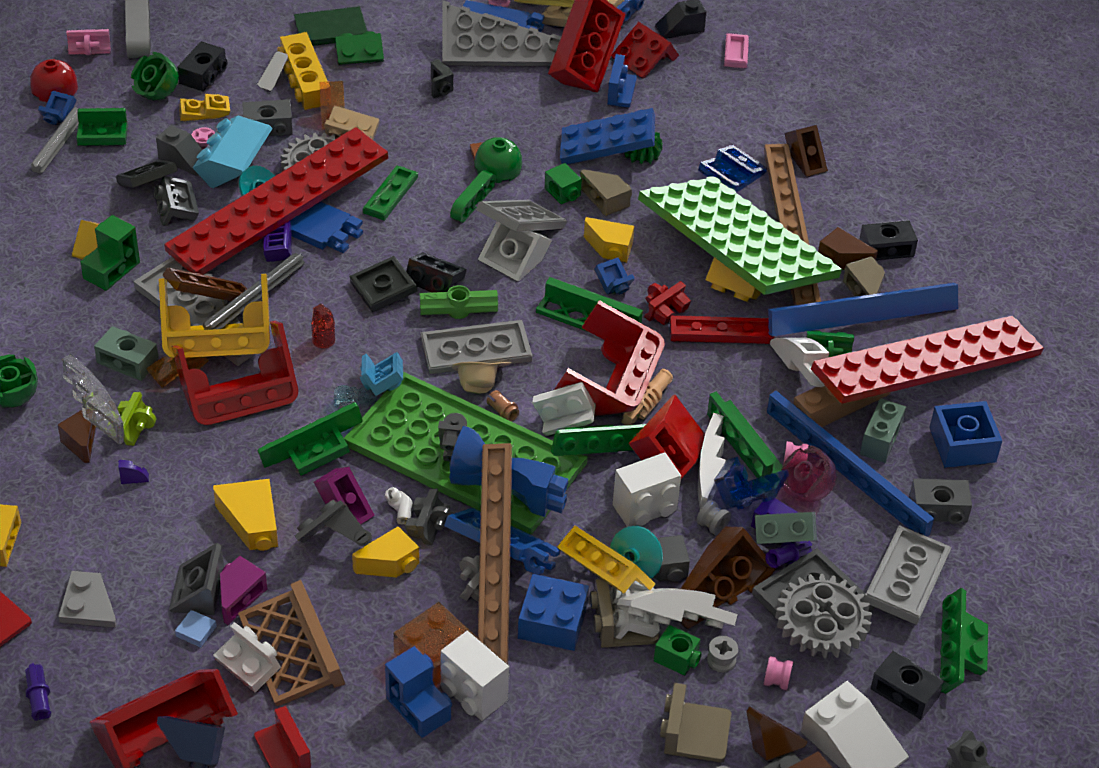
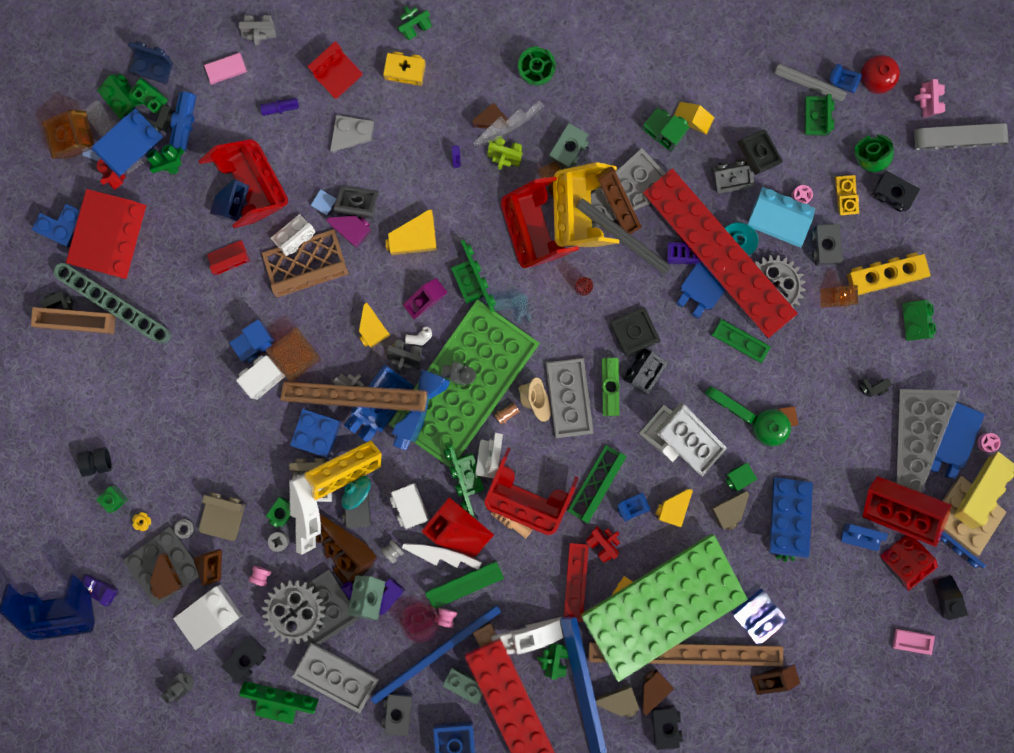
camera: 95 degrees right, 40 degrees up
dark grey slope [156,125,203,176] -> none
white sticker [258,51,288,91] -> none
dark green tile [294,6,367,46] -> none
dark grey plate [295,500,372,547] -> none
tan bracket [324,105,379,140] -> none
dark azure bracket [360,352,403,396] -> none
clear blue bracket [714,457,789,510] -> none

